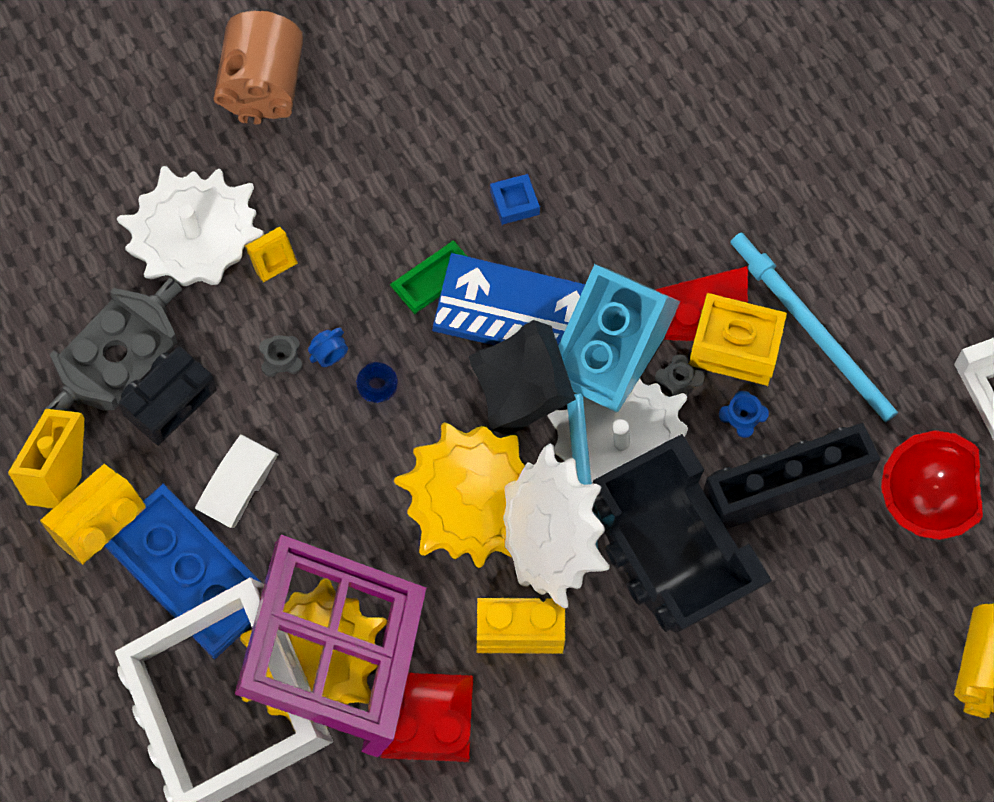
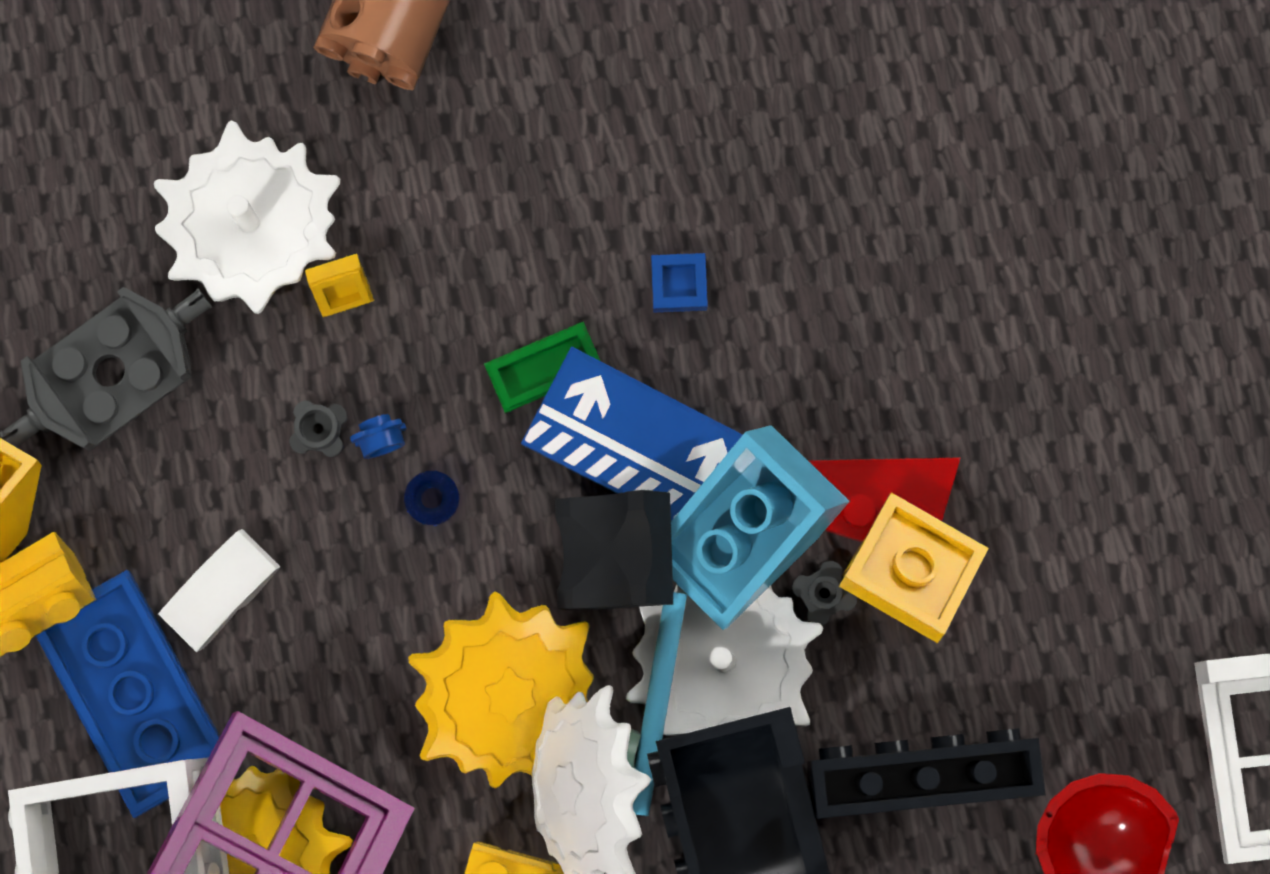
camera: 20 degrees right, 15 degrees up
black brick [118,346,217,446] -> none
blue plate [719,391,769,438] -> none
medium azure bar [730,233,898,423] -> none

